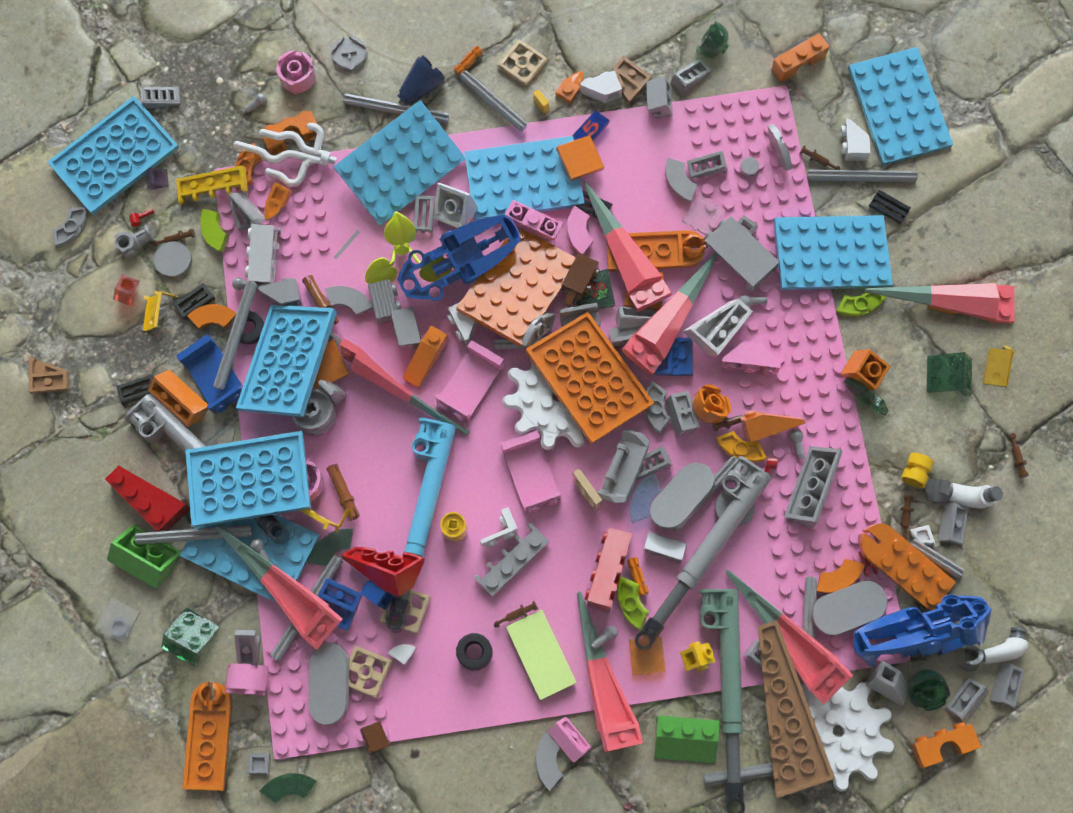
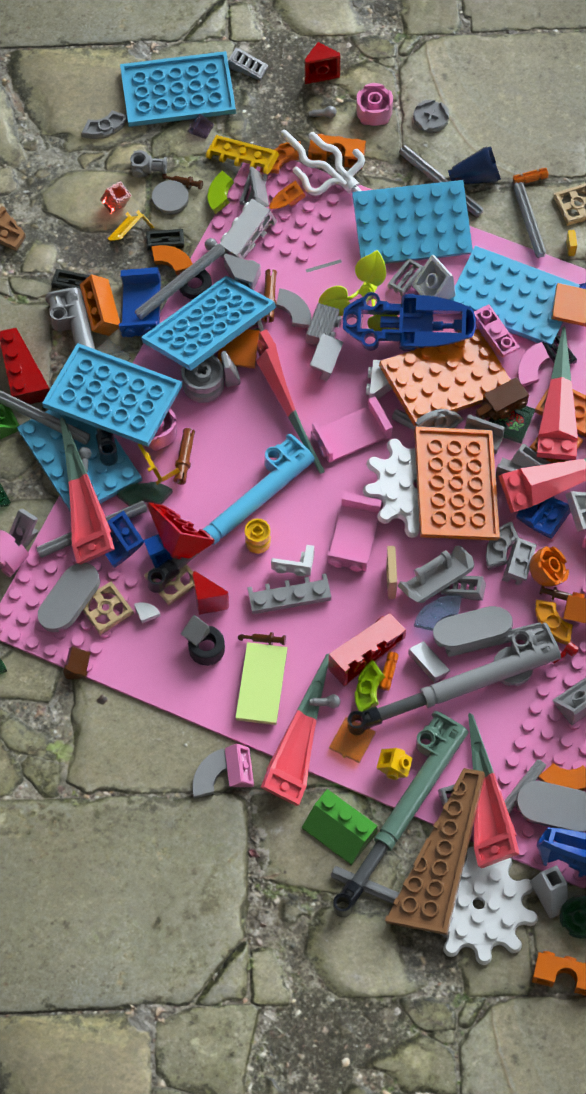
camera: 30 degrees right, 10 degrees down
red hand [129,209,155,227] -> none
orange slope [403,325,449,388] -> none
none -> light grey slope [181,615,210,647]
none -> red slope [193,571,229,615]
none -> red slope [304,42,341,84]

